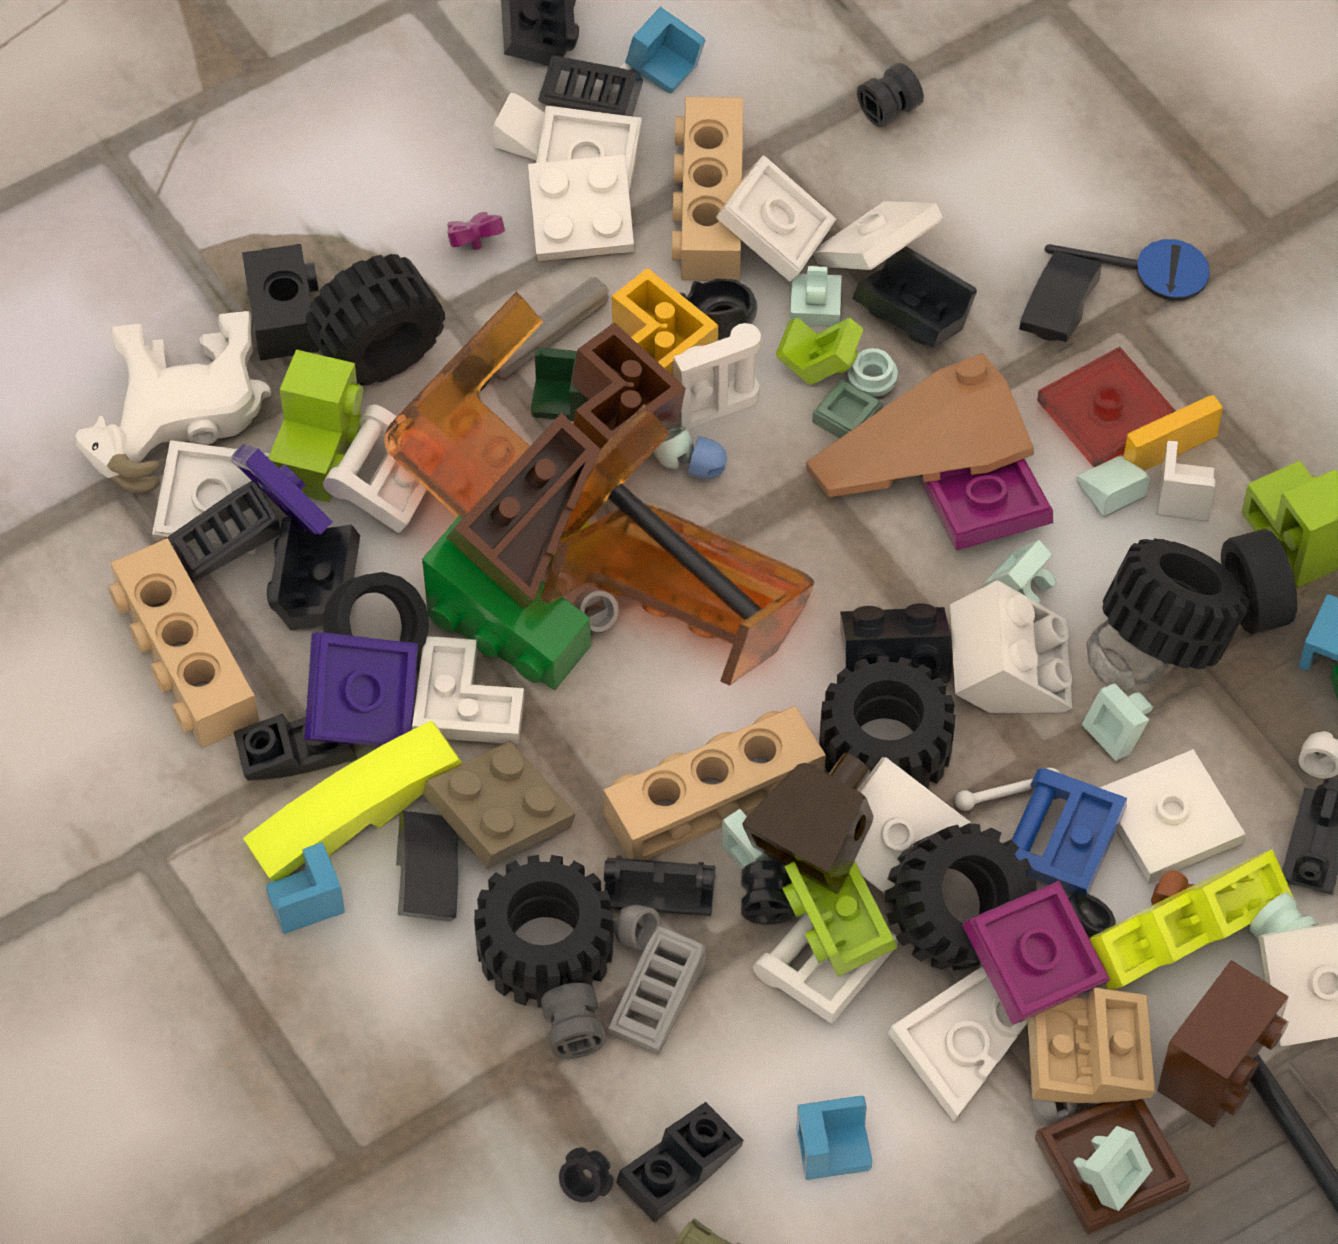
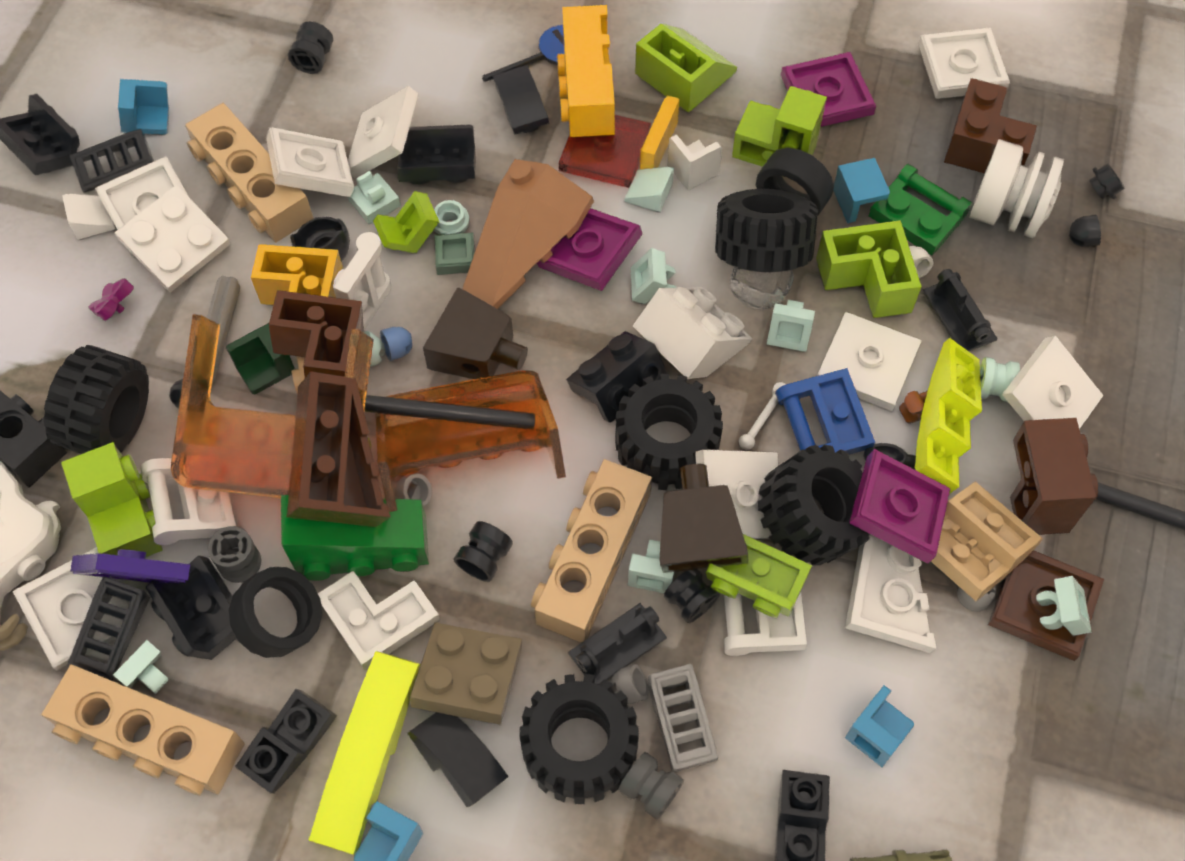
camera: 40 degrees left, 5 degrees up
dark purple plate [304,632,418,748] -> none
none -> light aqua tile [113,640,169,694]
none -> dark grey wheel [207,526,262,583]
none -> dark brown torso [423,287,528,382]
none -> black wheel [453,521,513,582]
none -> yellow wedge [557,5,615,137]
none -> lime slope [635,23,737,113]
none -> lime brick [816,220,922,318]

